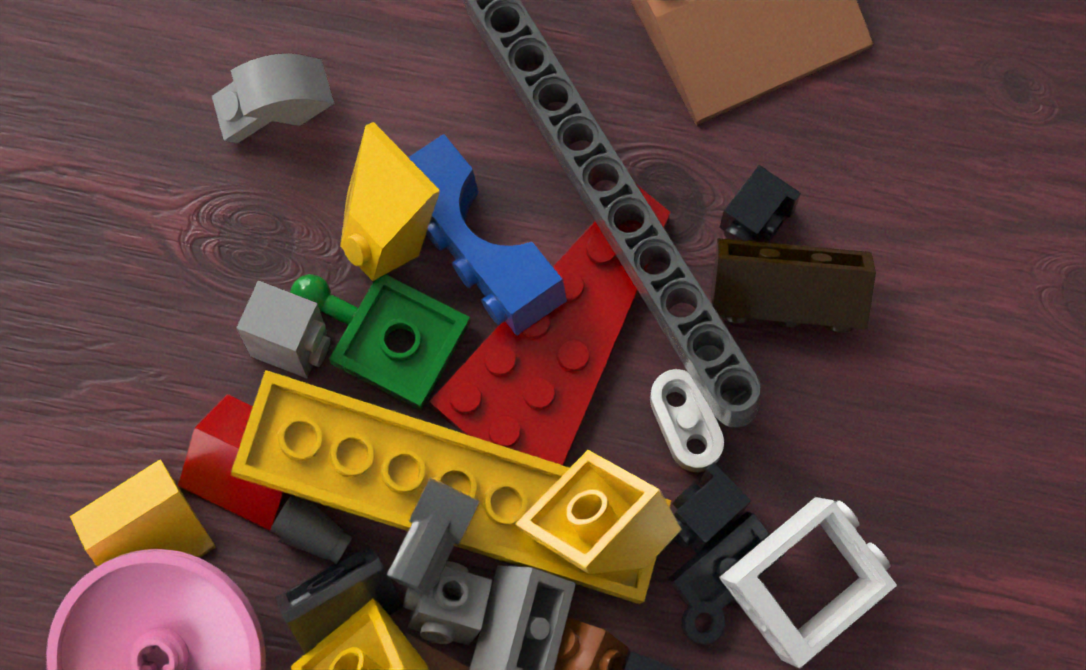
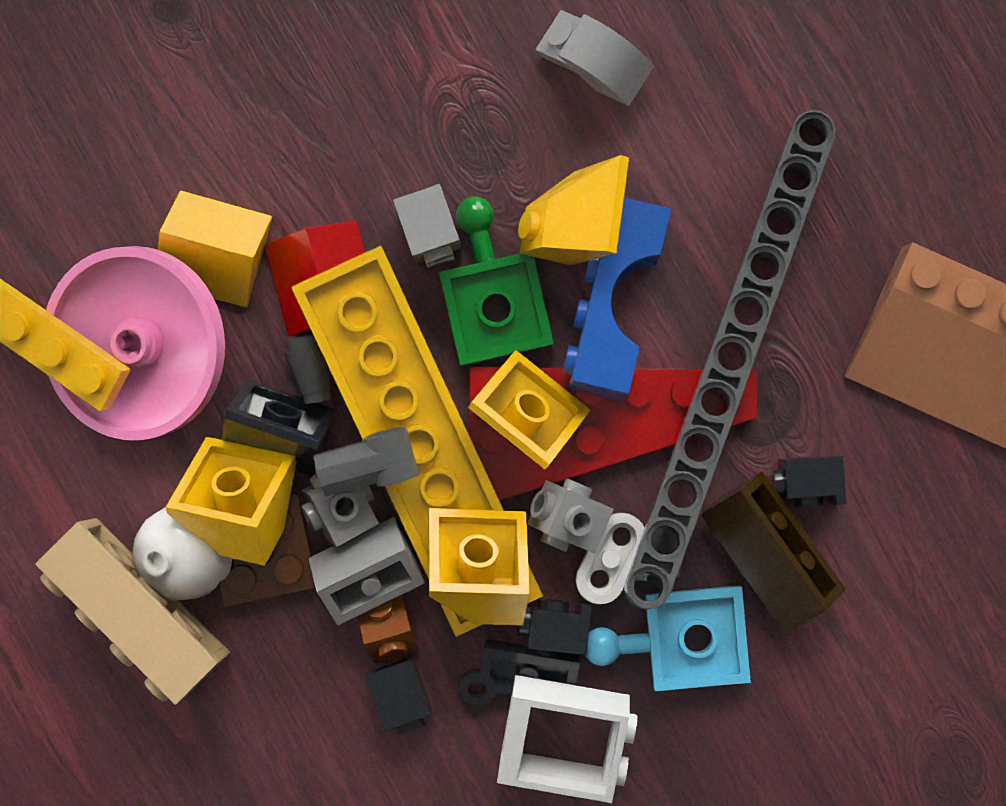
camera: 45 degrees right, 15 degrees up
none -> yellow slope [468,350,590,469]
none -> light grey brick [527,478,614,553]
none -> medium azure plate [585,585,751,691]

